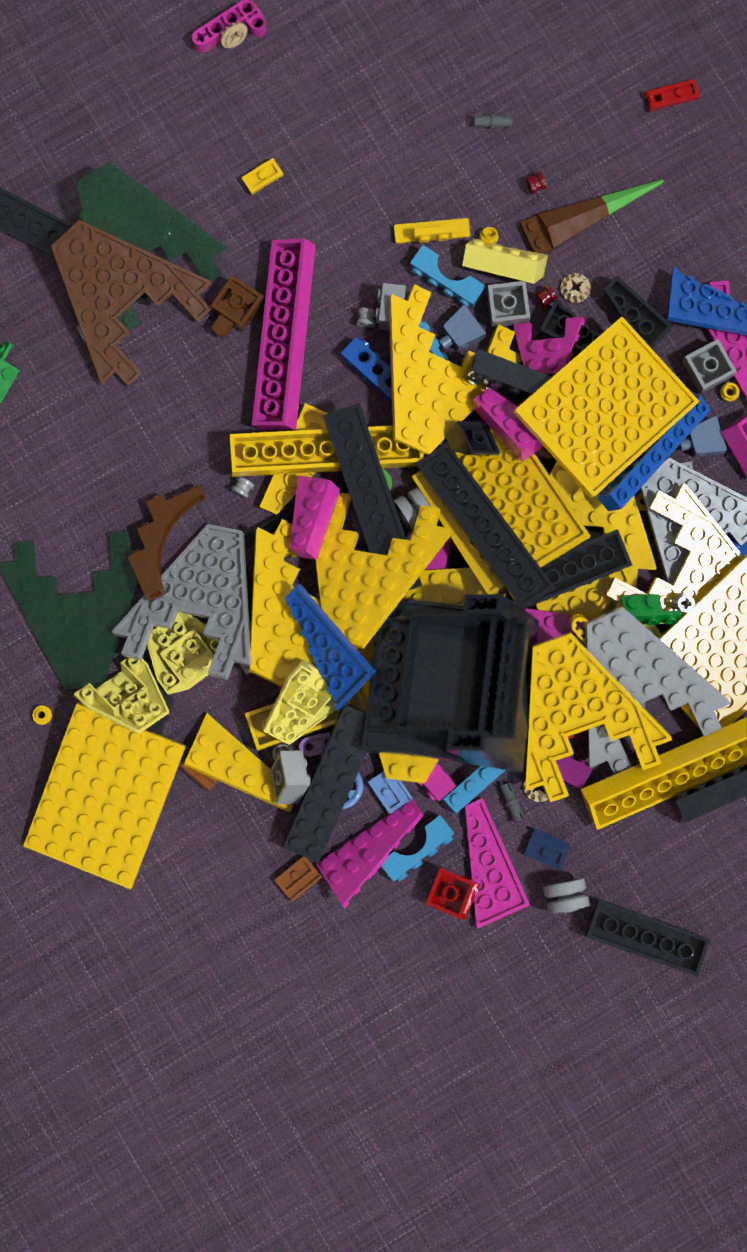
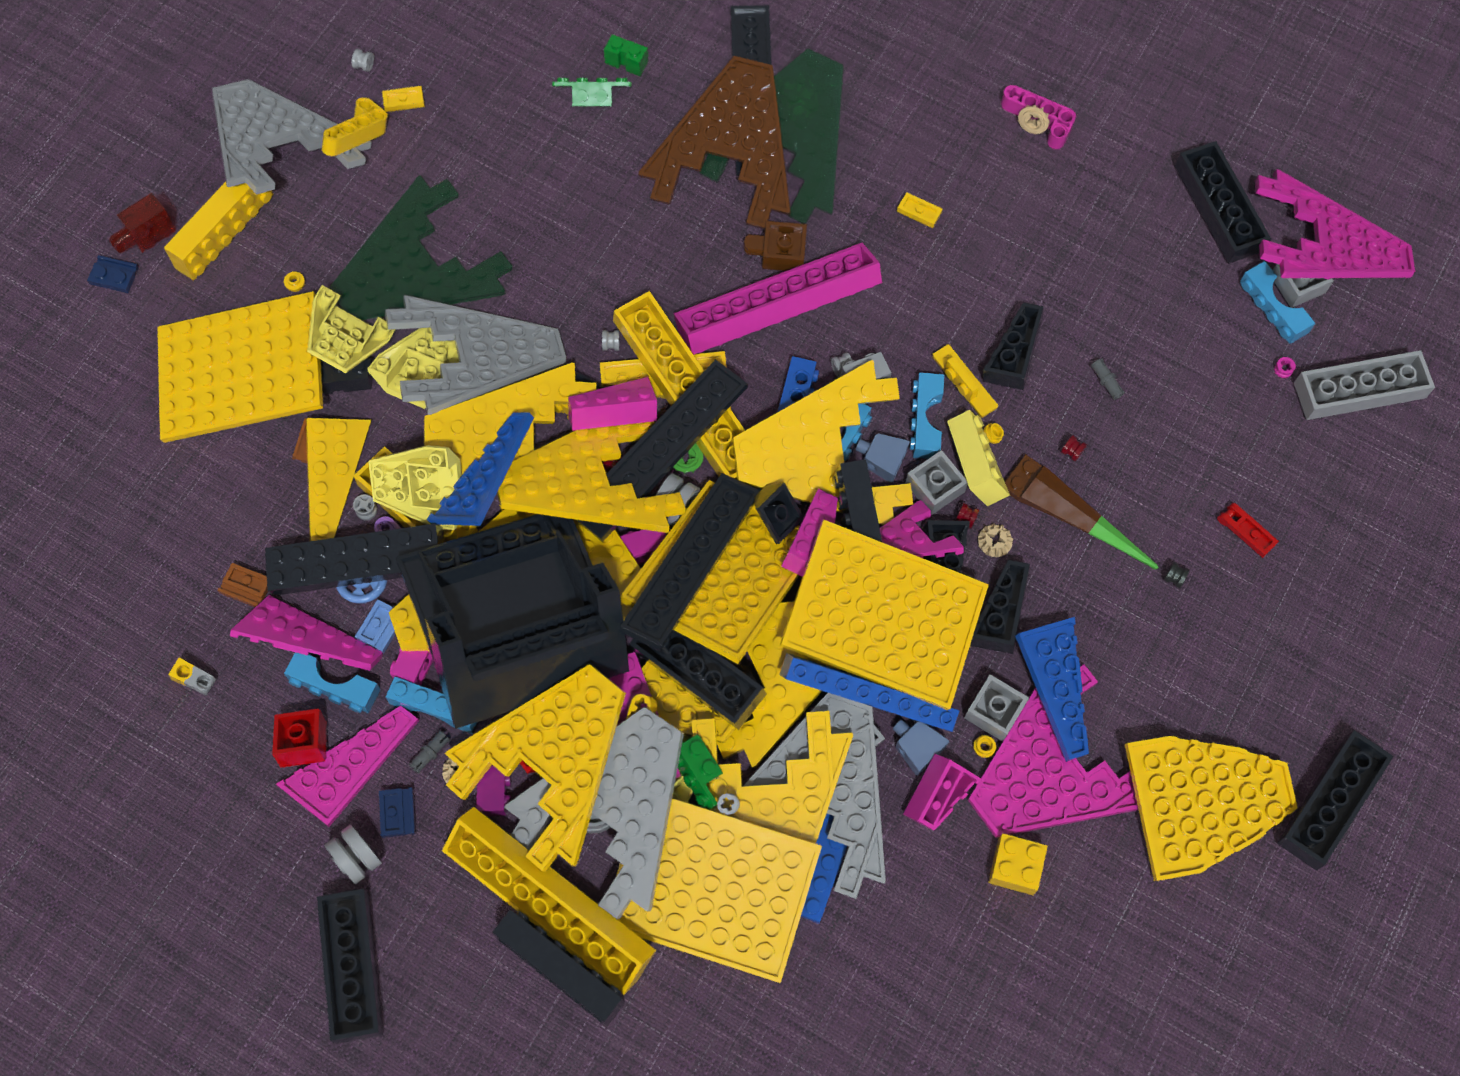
camera: 60 degrees right, 15 degrees down
reddish brown arch [128,485,207,602] -> none
light grey brick [270,751,310,804] -> none
none -> leg [168,658,216,695]
none -> black wedge [983,302,1044,390]
none -> pearl dark grey wheel [1164,562,1190,589]

